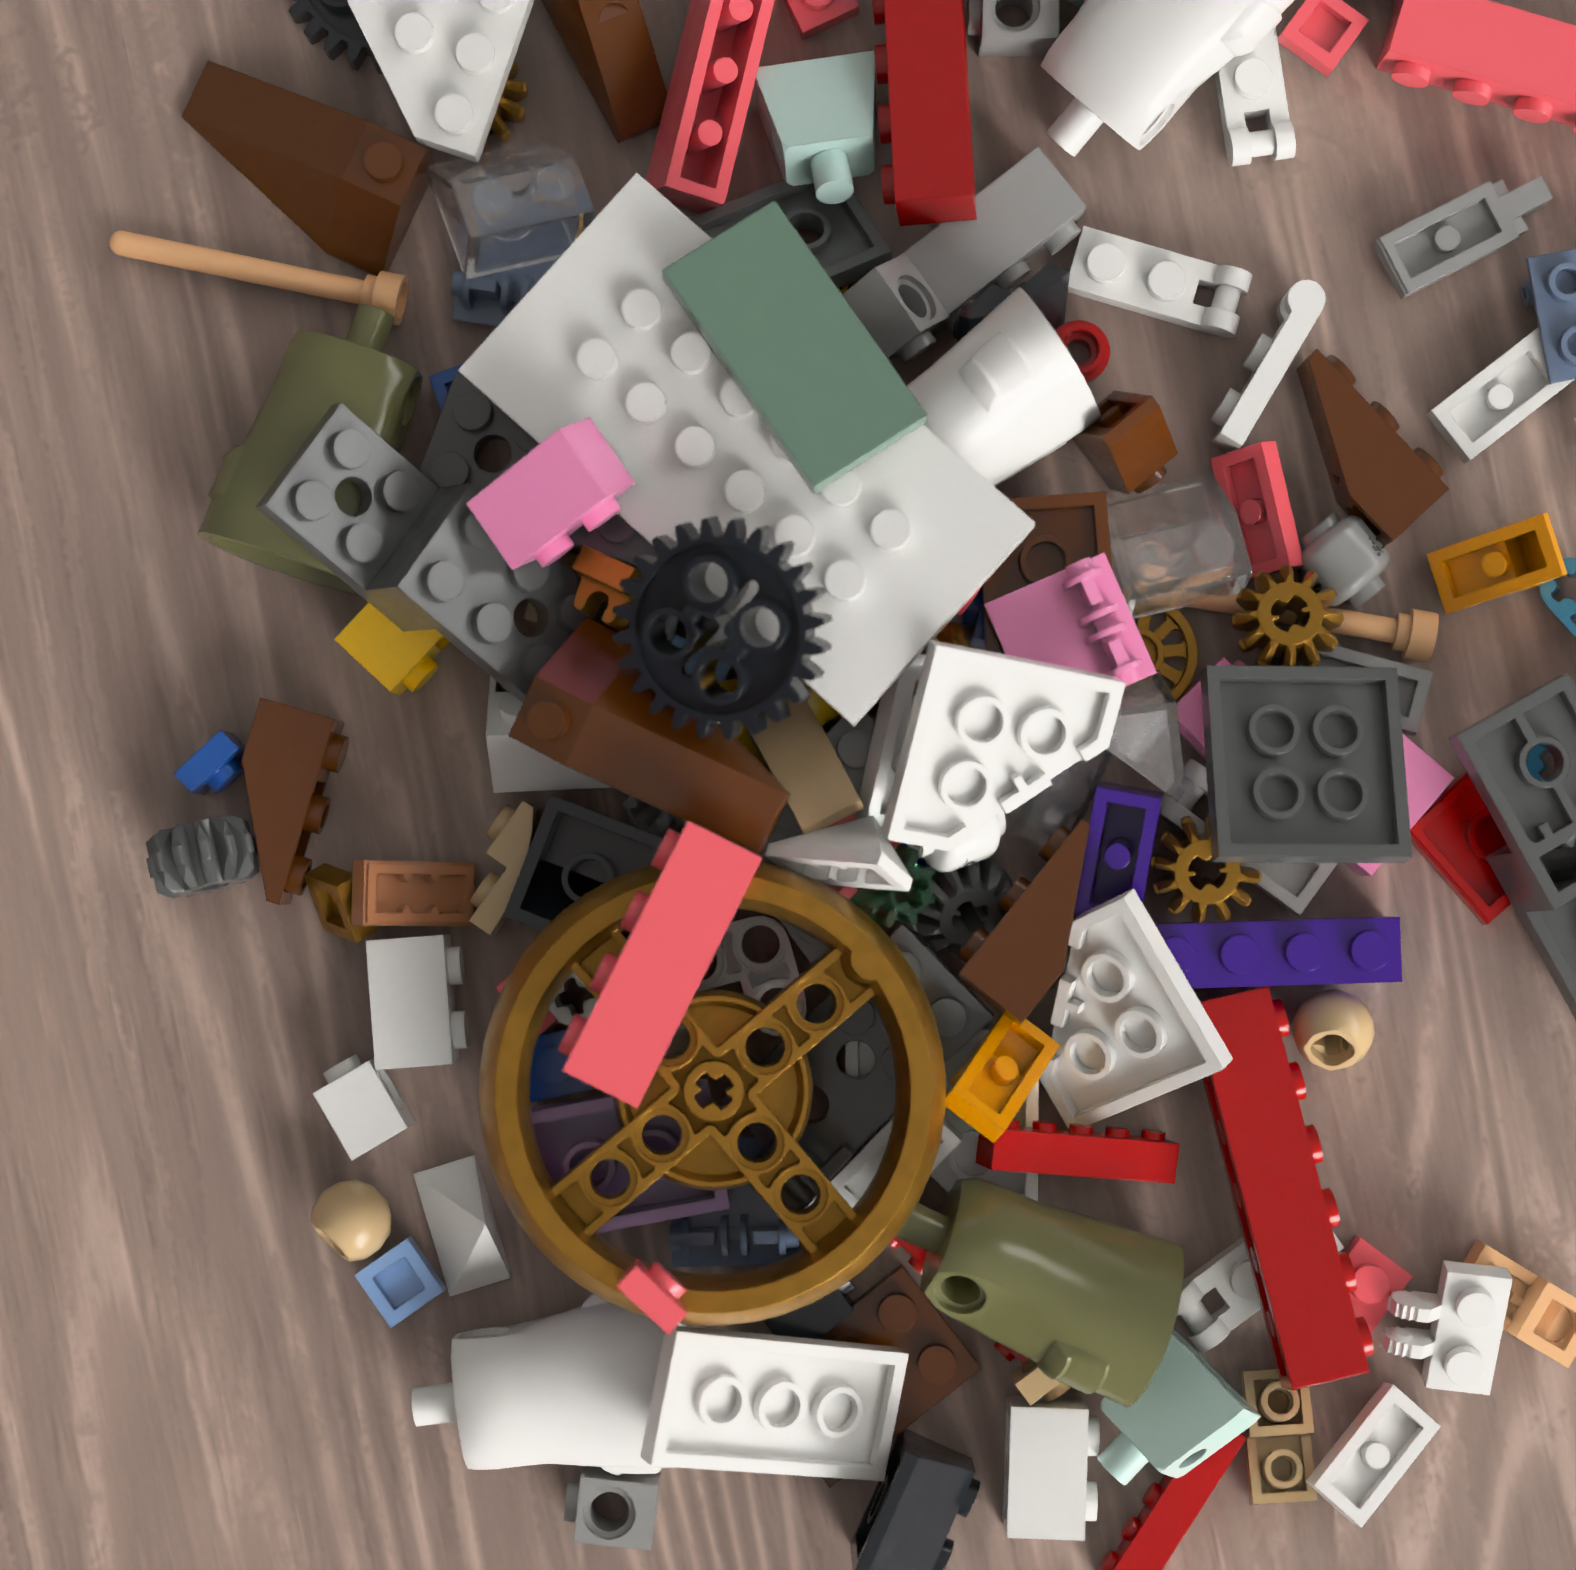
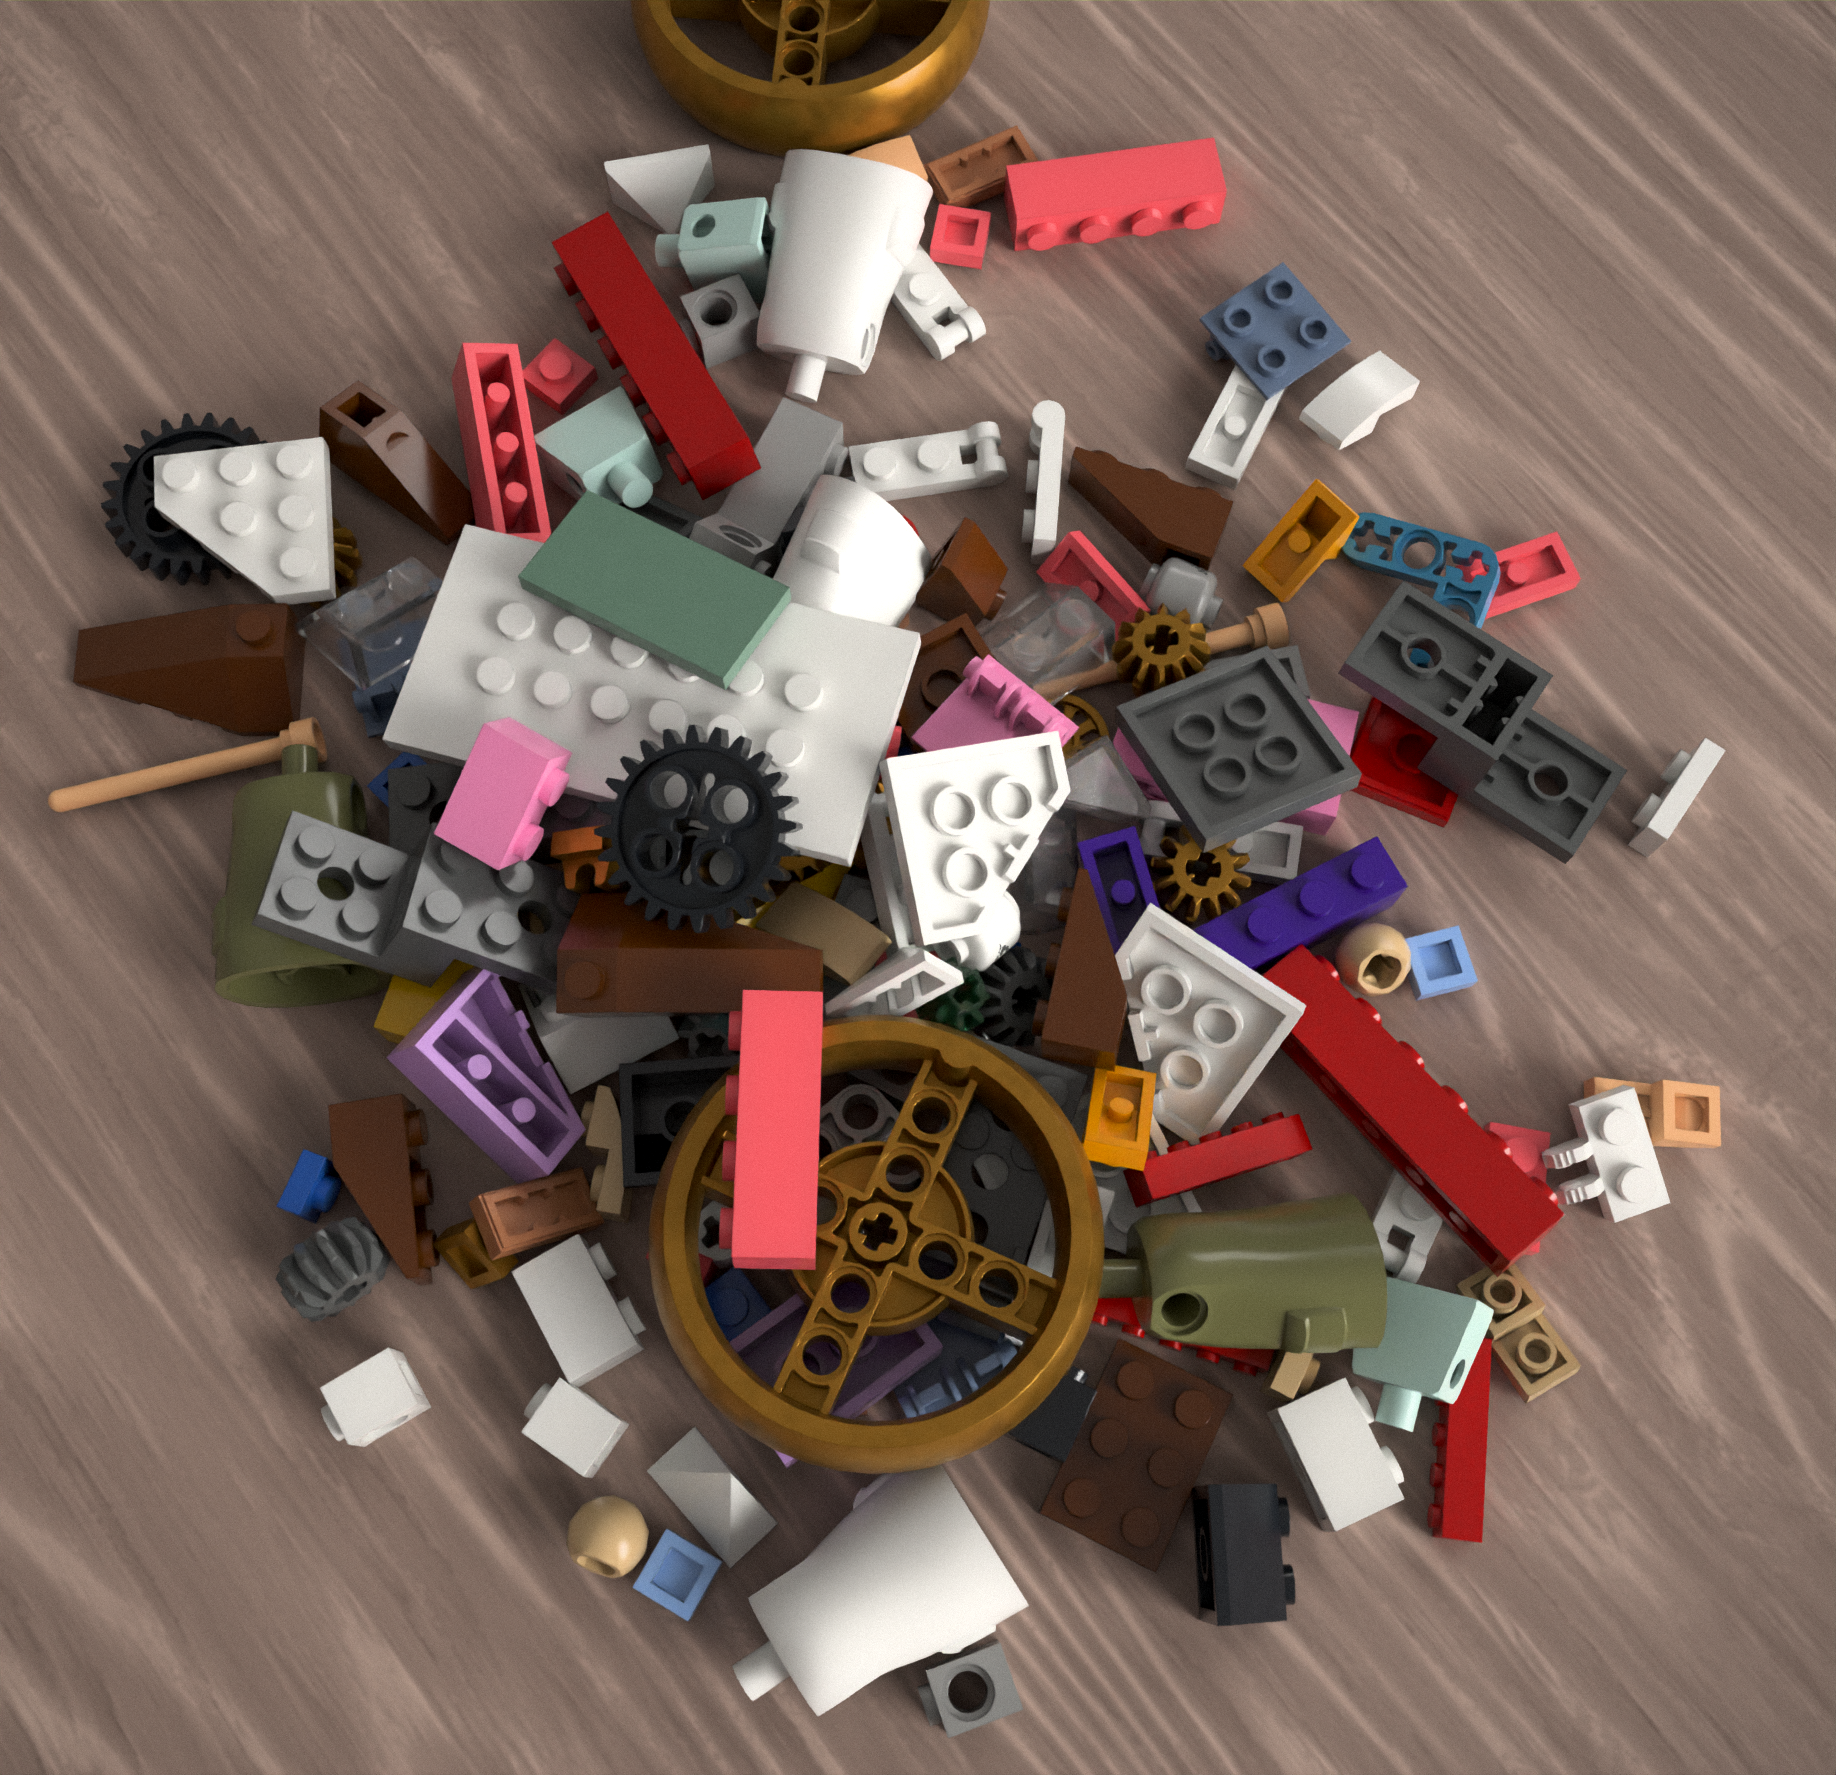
camera: 30 degrees left, 15 degrees down
coral plate [617,1259,687,1335] -> none
white plate [640,1326,909,1481] -> none
white plate [1305,1382,1441,1528] -> none
light grey hinge [1372,176,1553,300] -> none
none -> white brick [320,1347,431,1447]
none -> lavender wedge [386,966,586,1184]
none -> light blue plate [1405,925,1478,1001]

